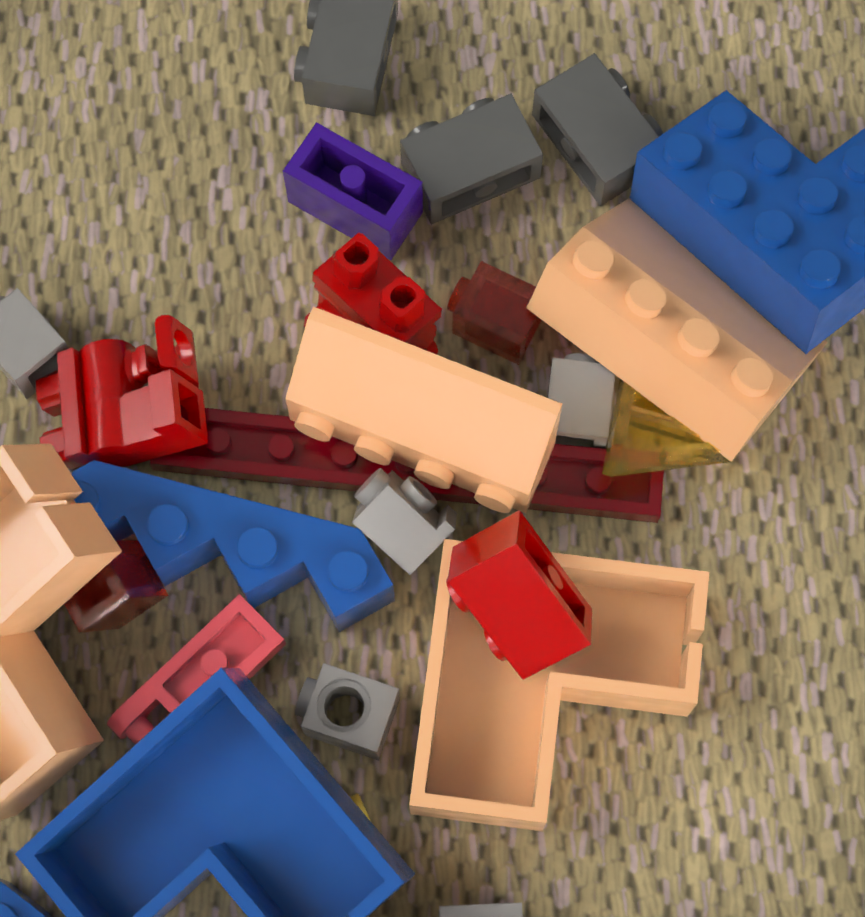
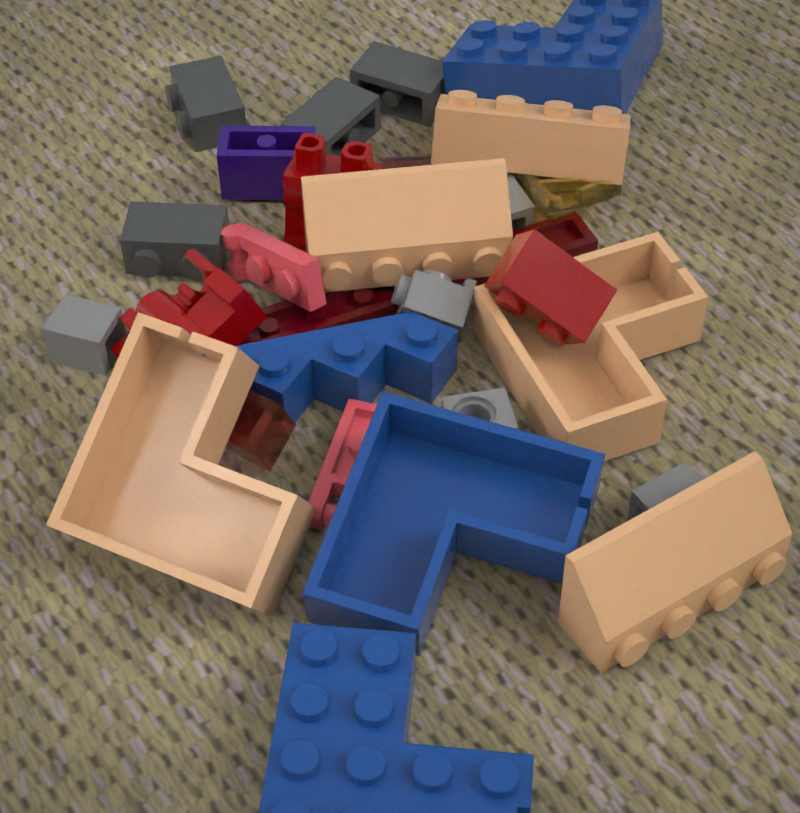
camera: 30 degrees left, 25 degrees down
none -> dark grey brick [120,201,229,280]
none -> coral plate [221,223,327,312]

